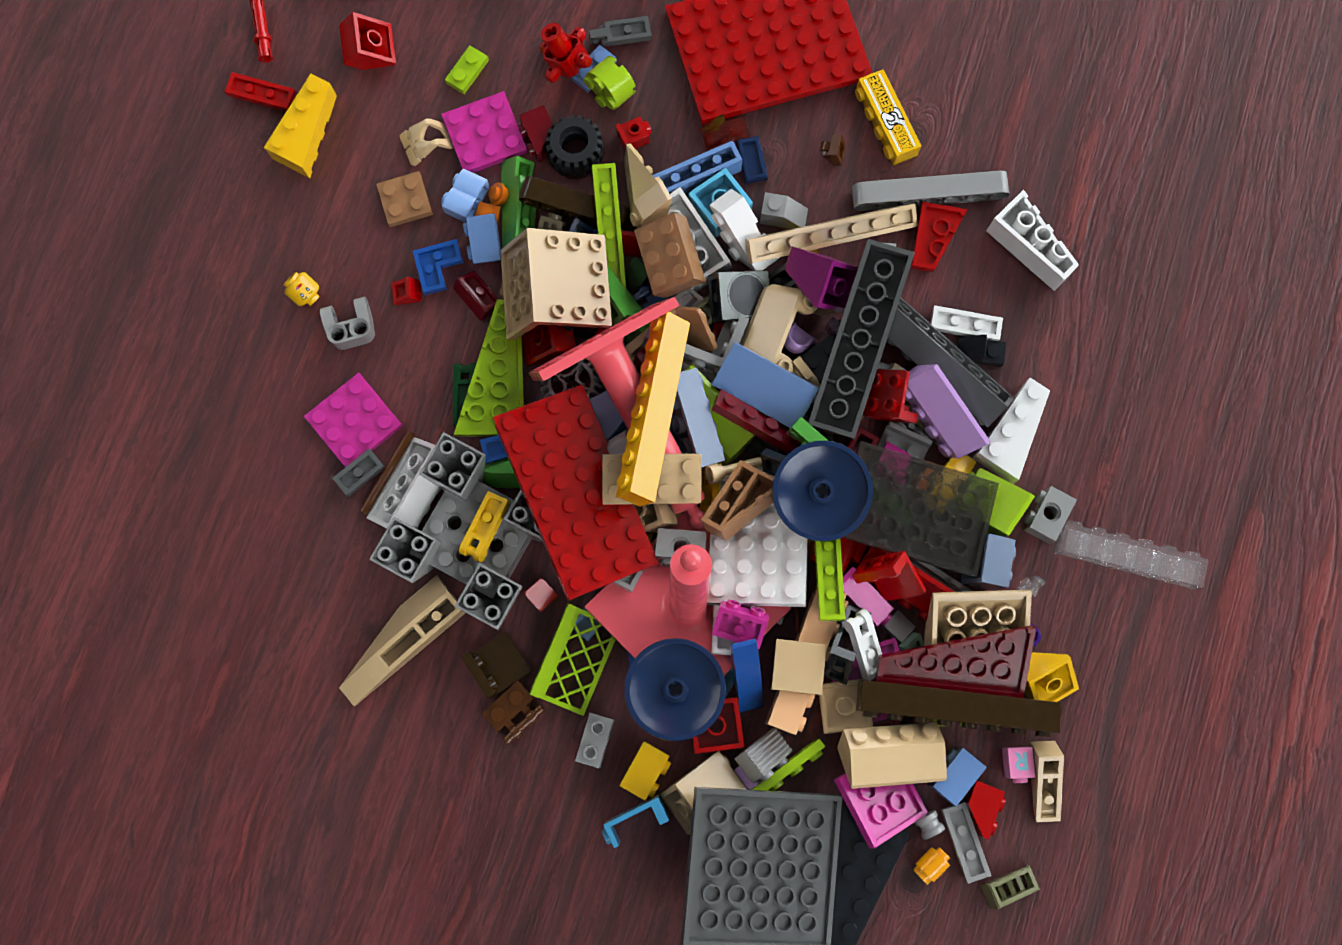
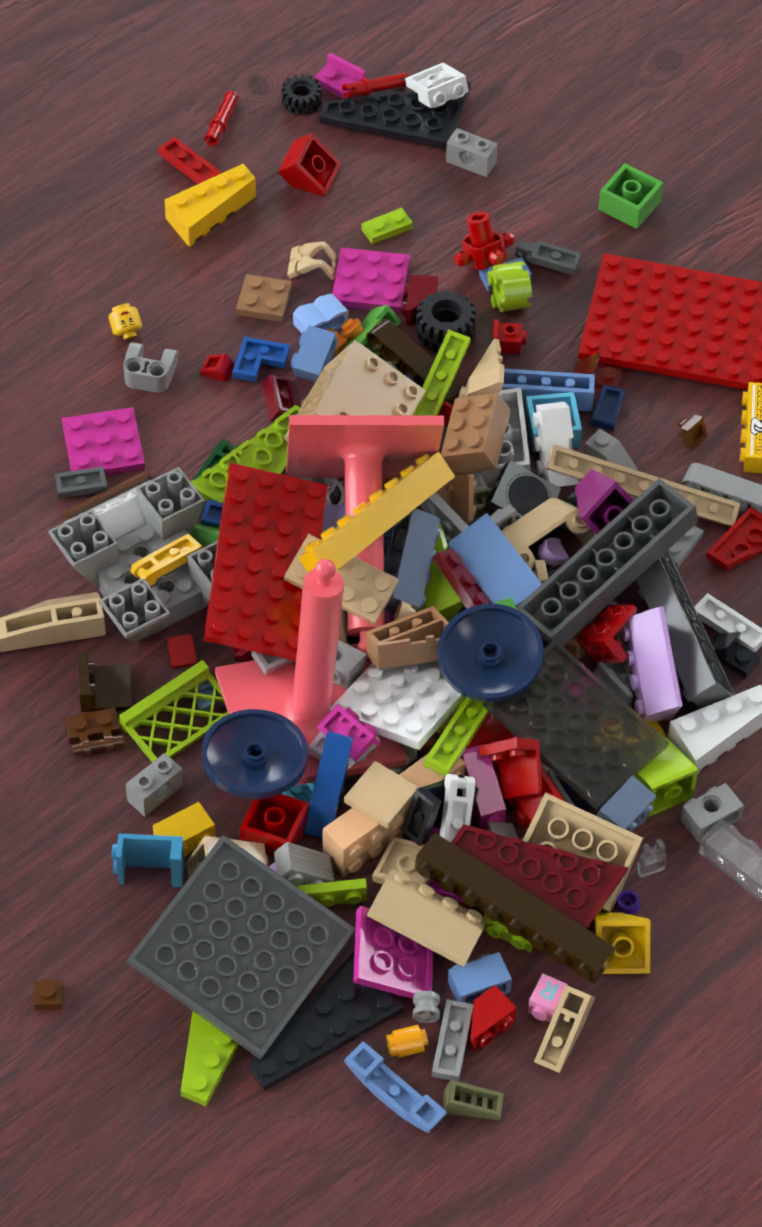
camera: 25 degrees right, 25 degrees down
none -> medium blue slope [344,1041,447,1133]

